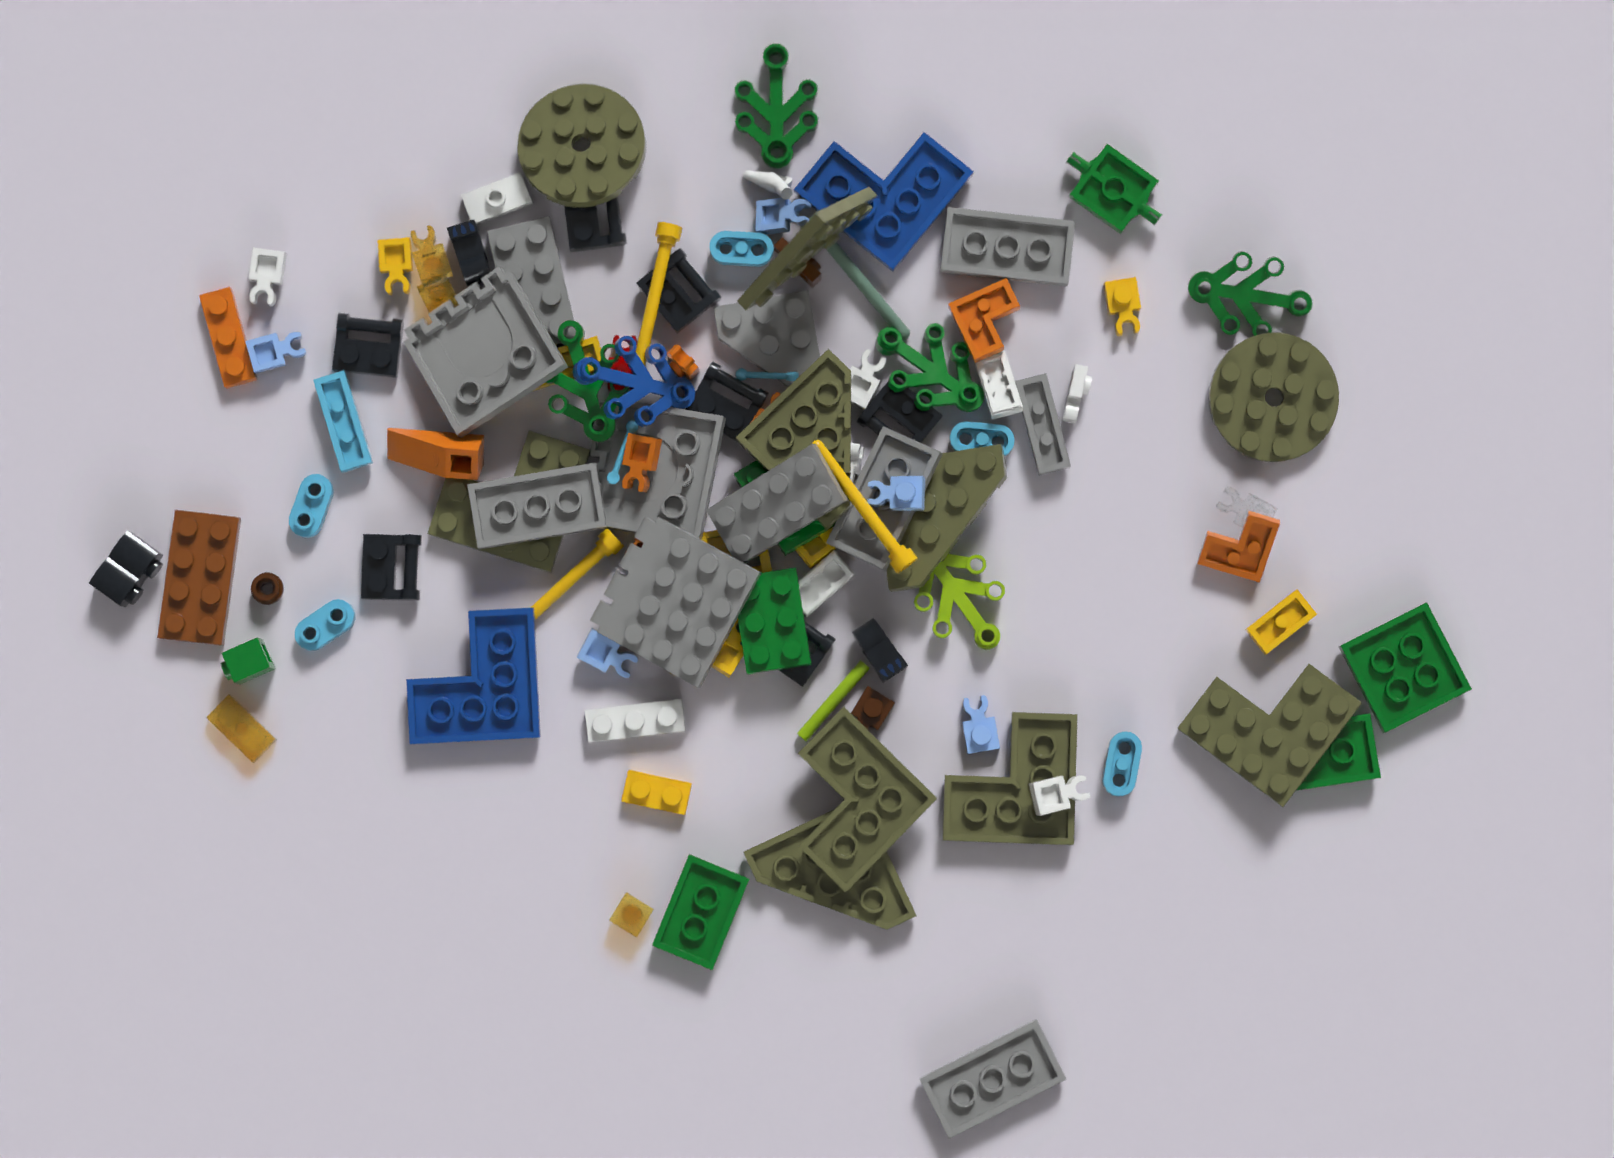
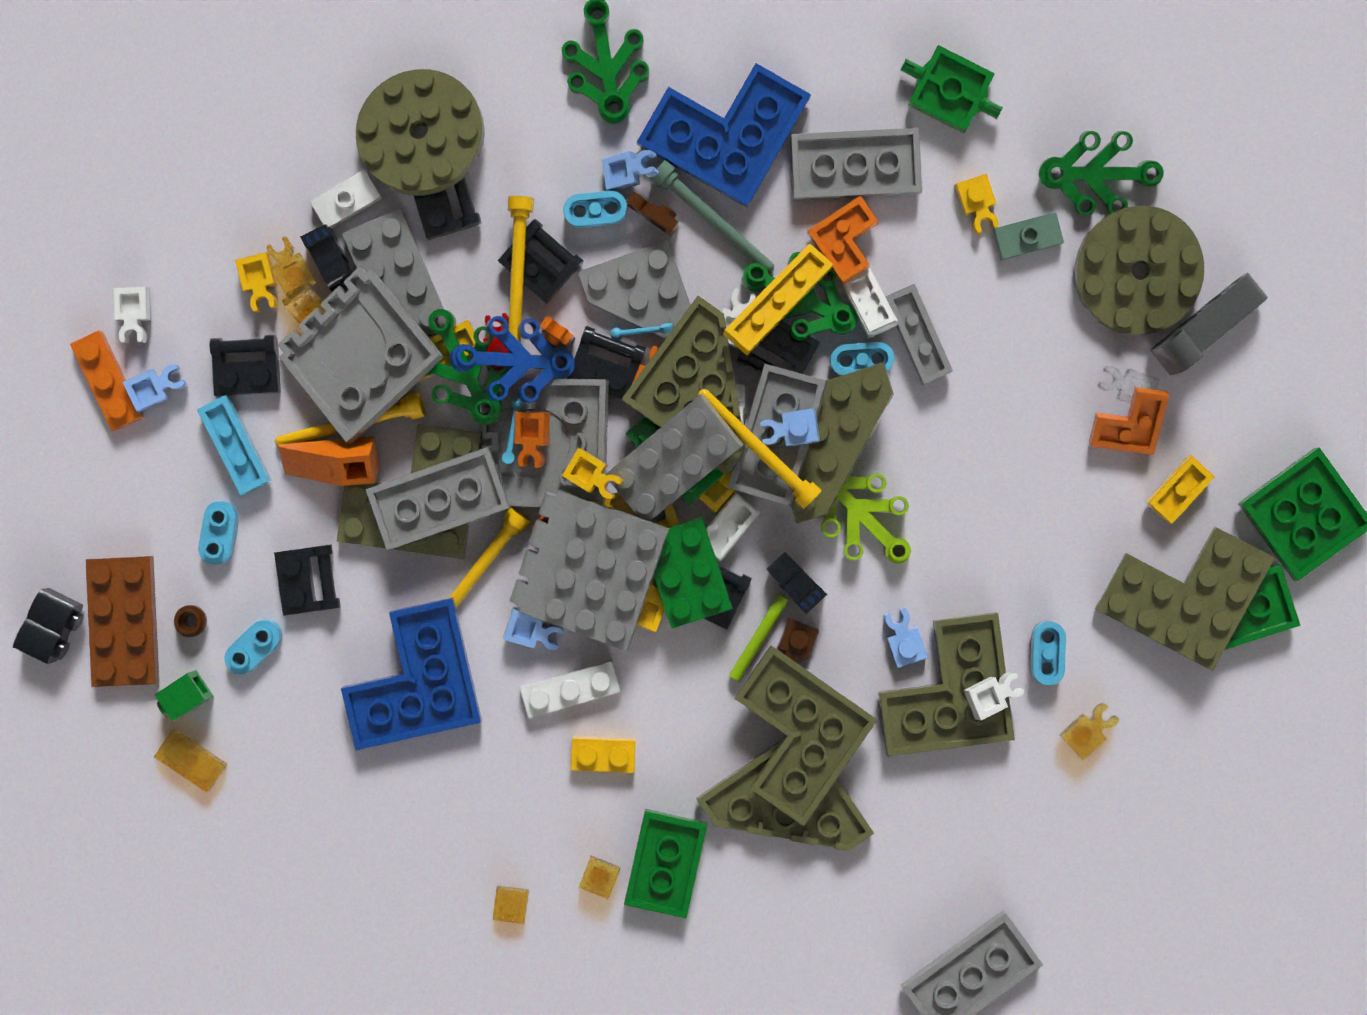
camera: 10 degrees left, 5 degrees up
olive plate [737,187,878,310] -> none
white animal [743,171,793,200] -> none
white plate [1062,364,1092,424] -> none
none -> yellow piece [275,392,426,447]
none -> clear yellow plate [492,886,529,924]
none -> yellow plate [562,448,624,500]
none -> yellow plate [723,243,834,355]
none -> sand green plate [993,212,1064,260]
none -> clear yellow plate [1059,703,1119,760]
none -> dark grey beam [1150,272,1268,376]

